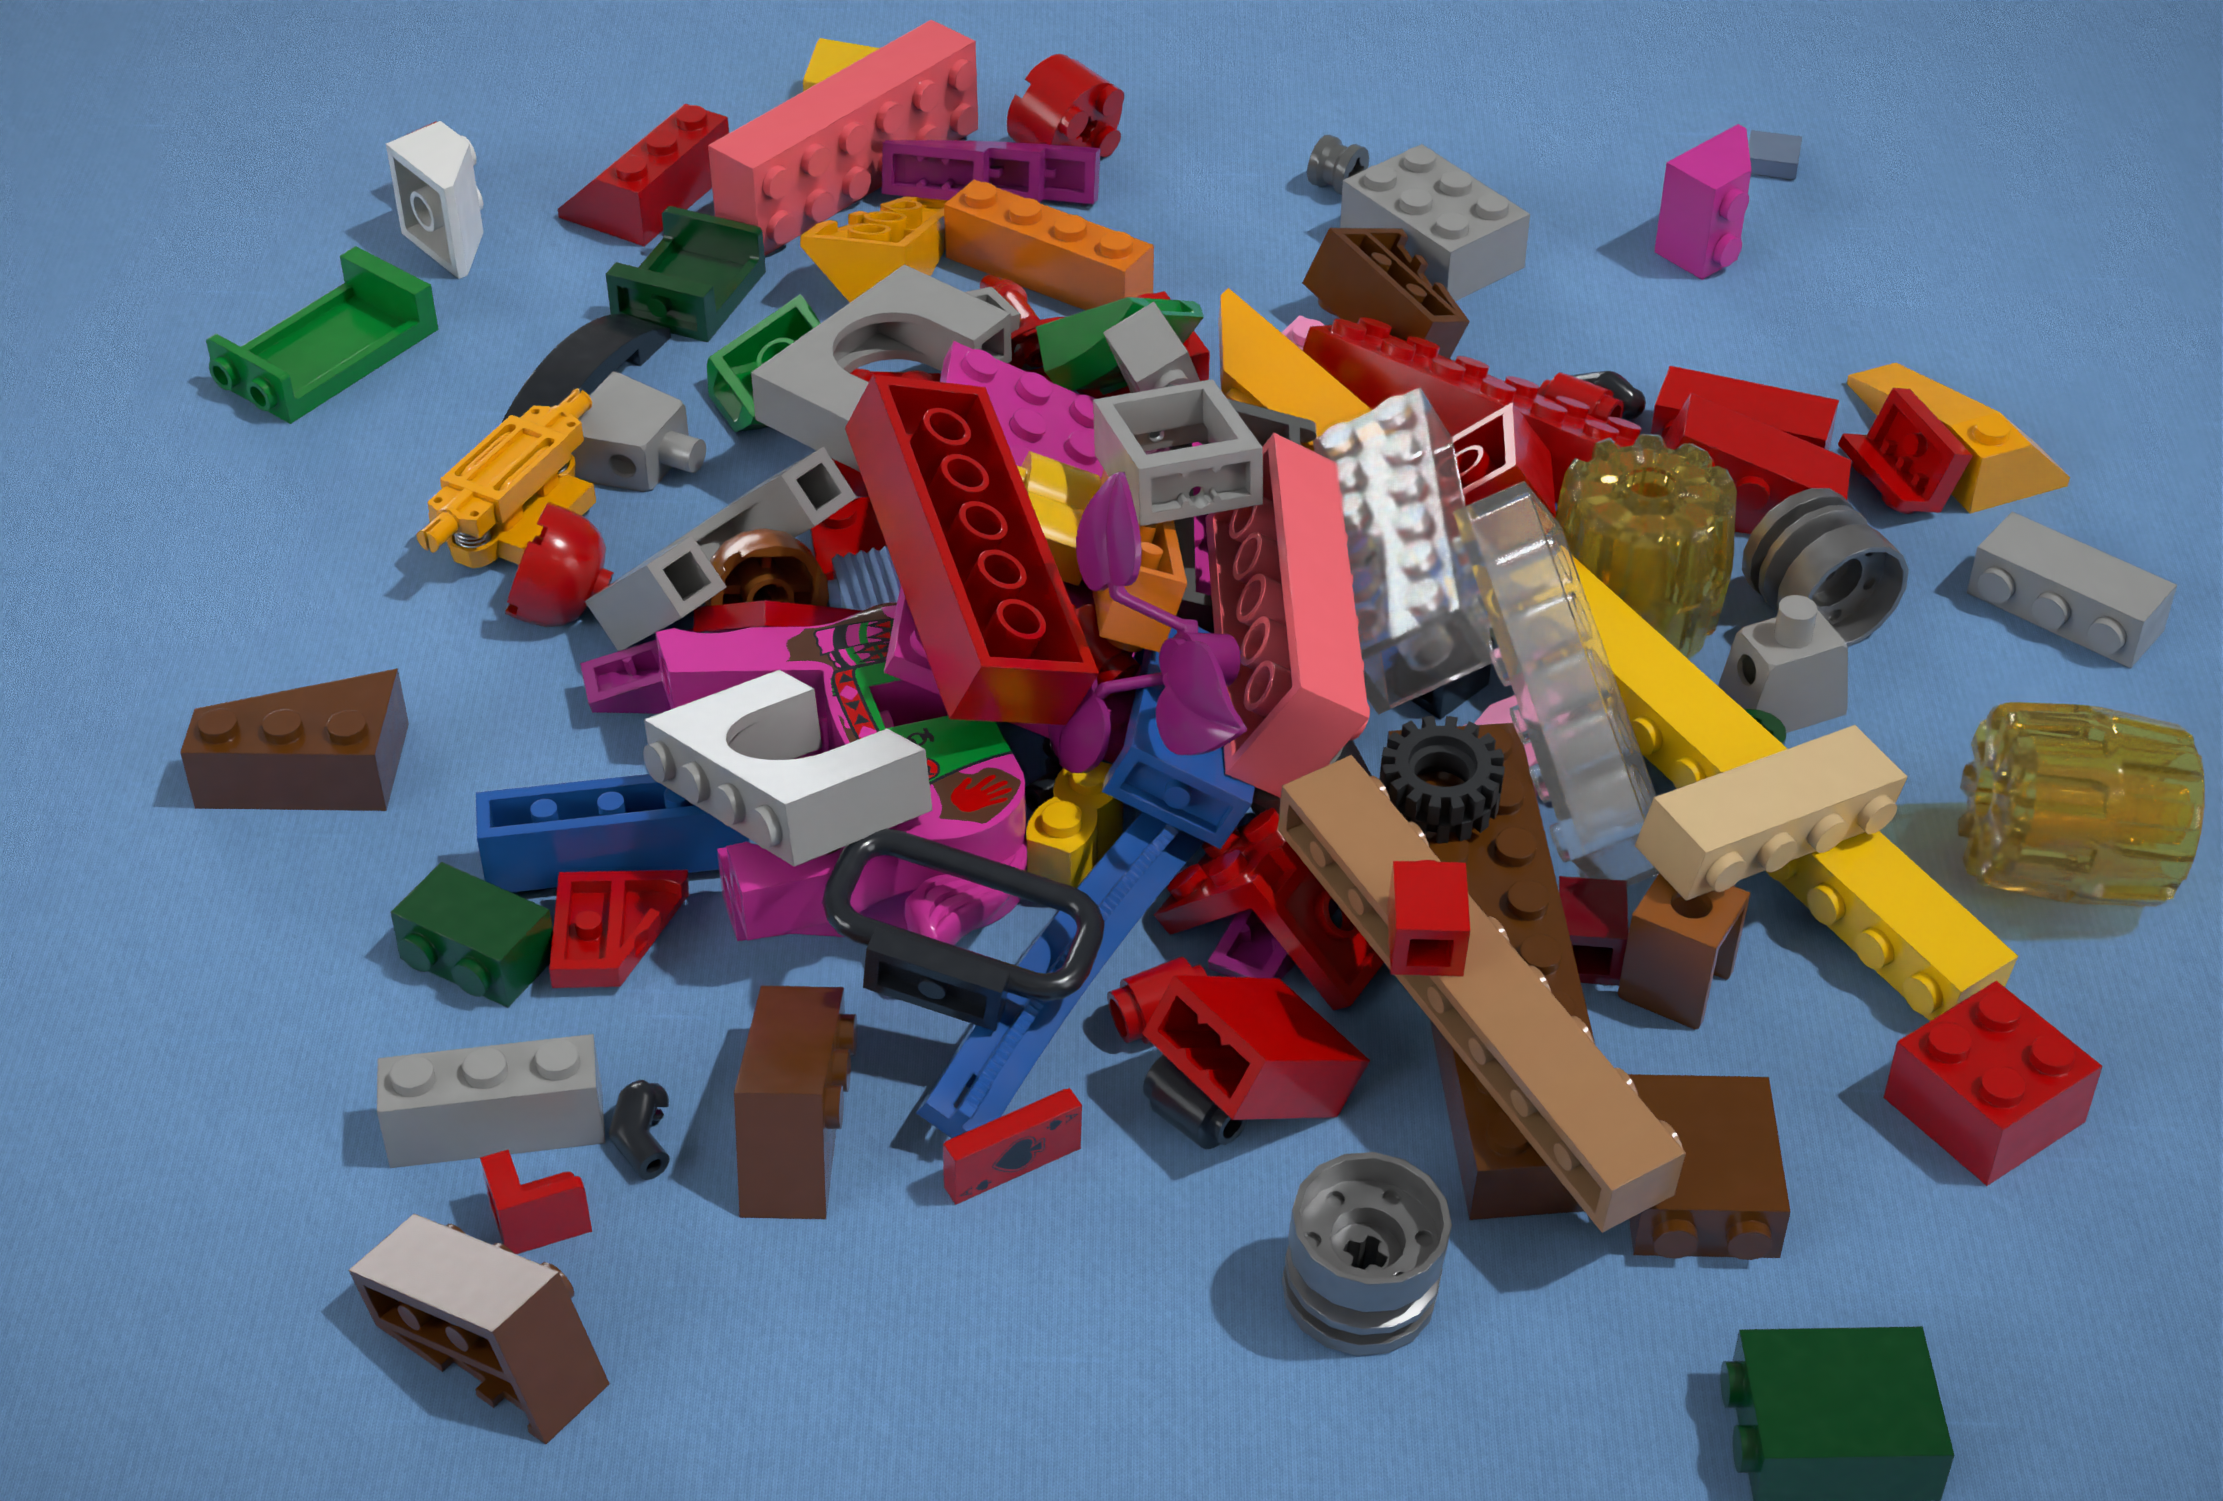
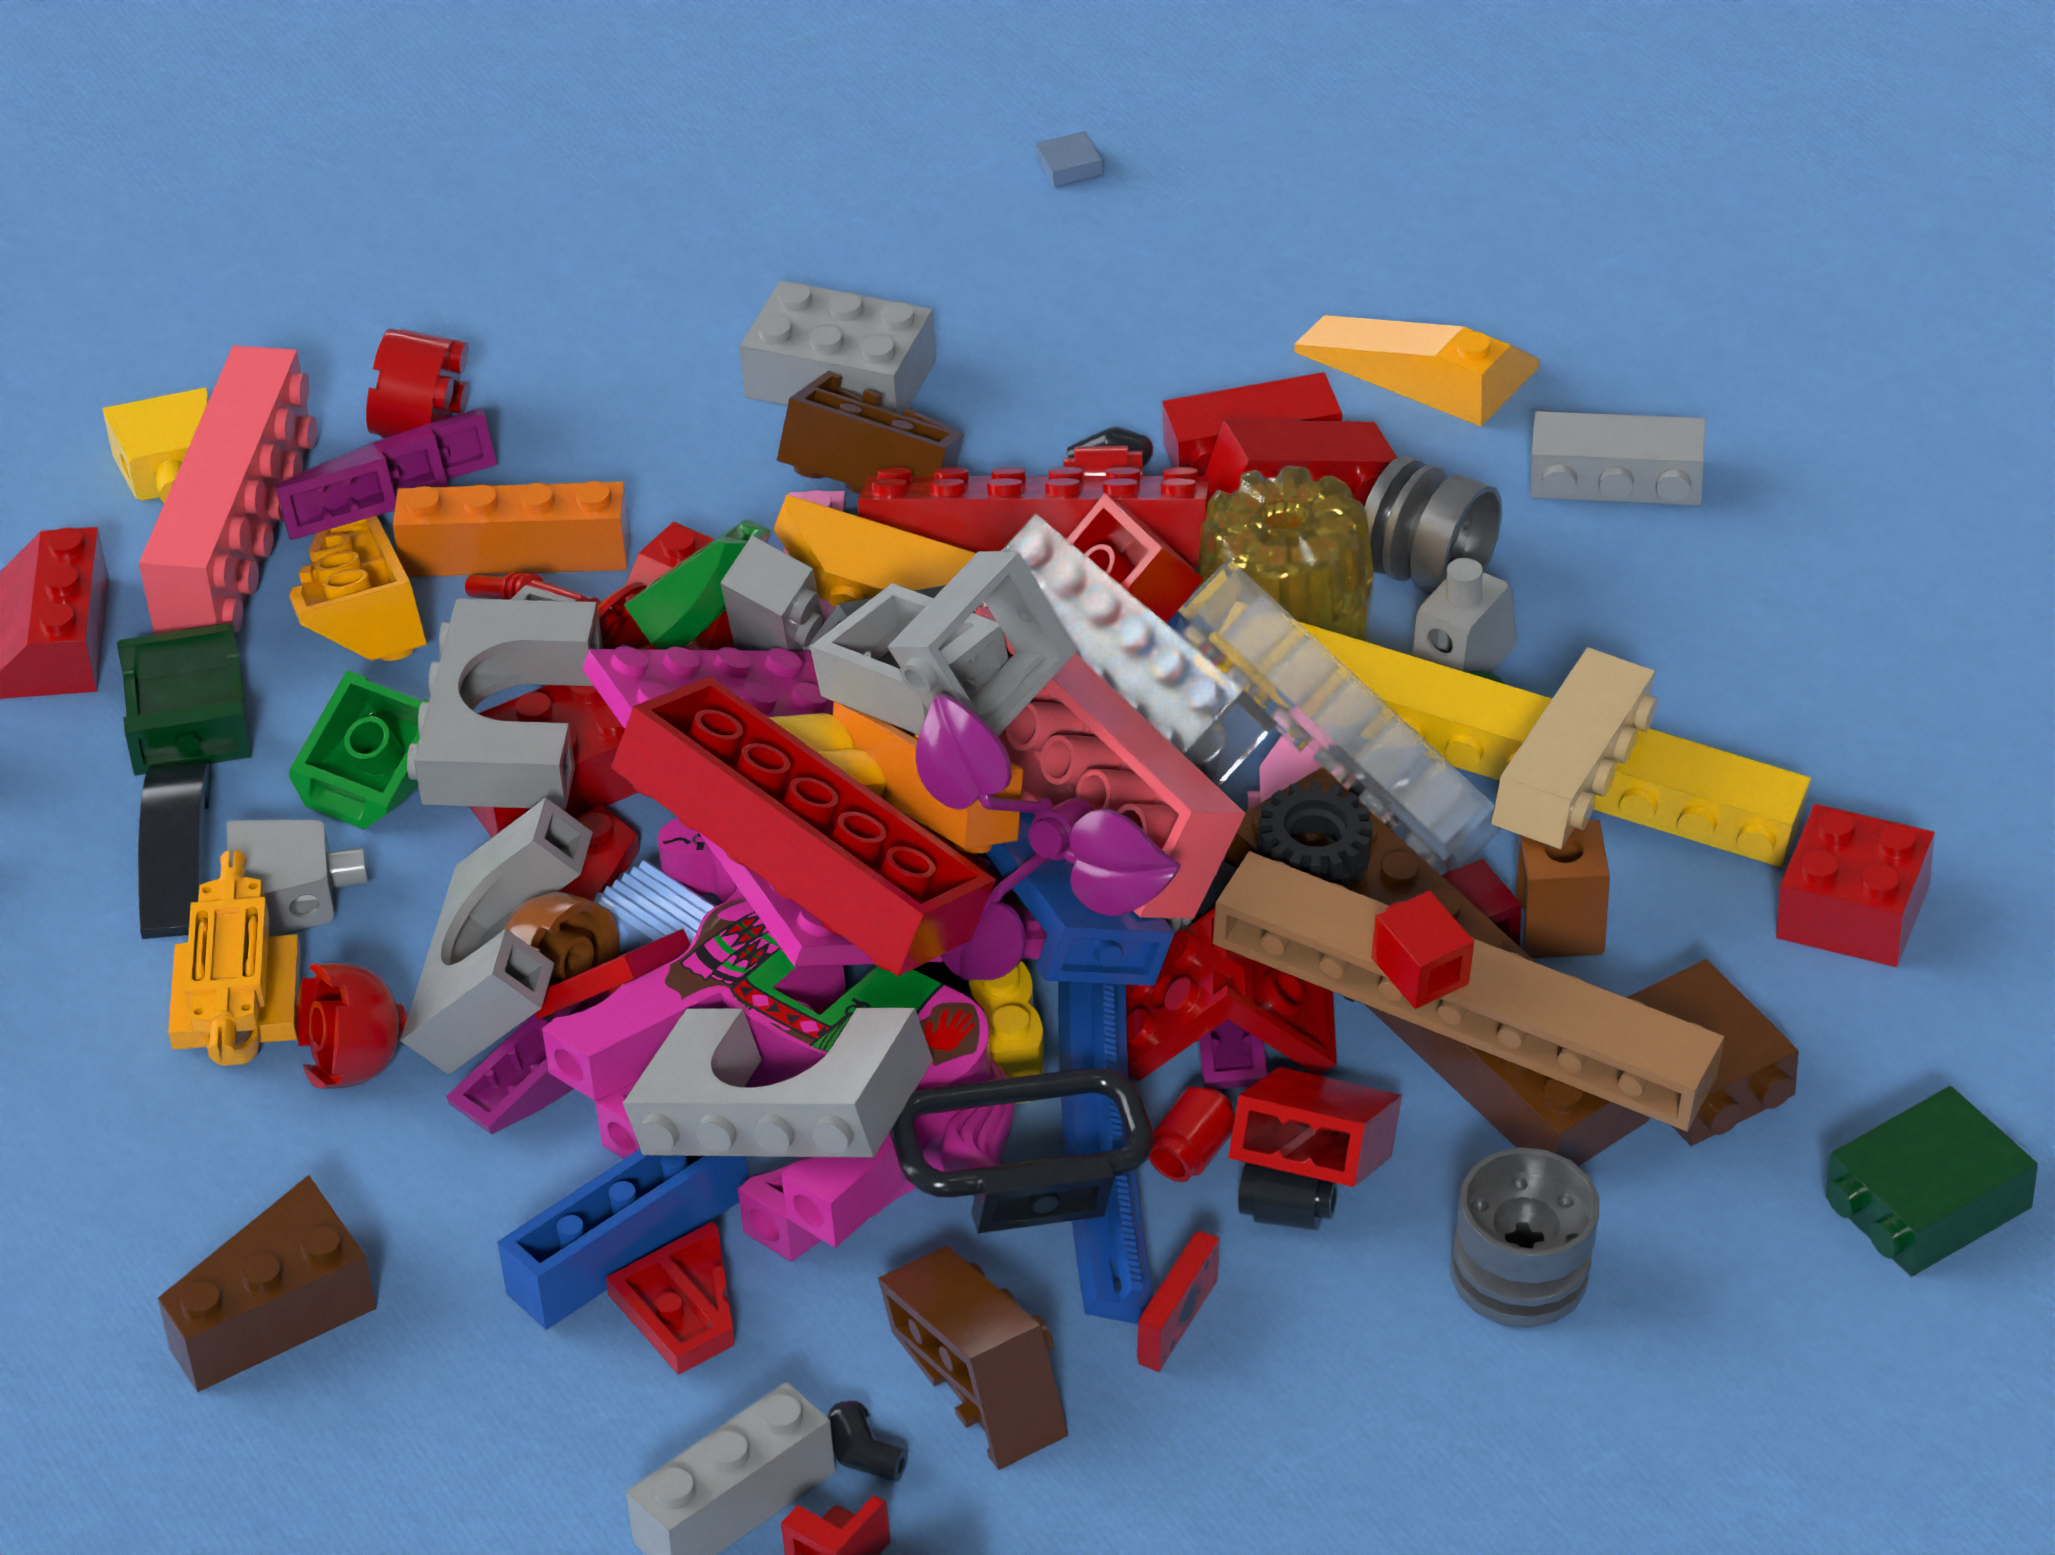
camera: 30 degrees left, 0 degrees up
dark green brick [390,862,553,1008] -> none
dark grey wheel [1307,135,1369,195] -> none
dark pink slope [1654,124,1752,280] -> none
red bracket [1838,388,1973,514] -> none
clear yellow wheel [1958,702,2205,907] -> none
none -> light grey window [887,551,1079,737]

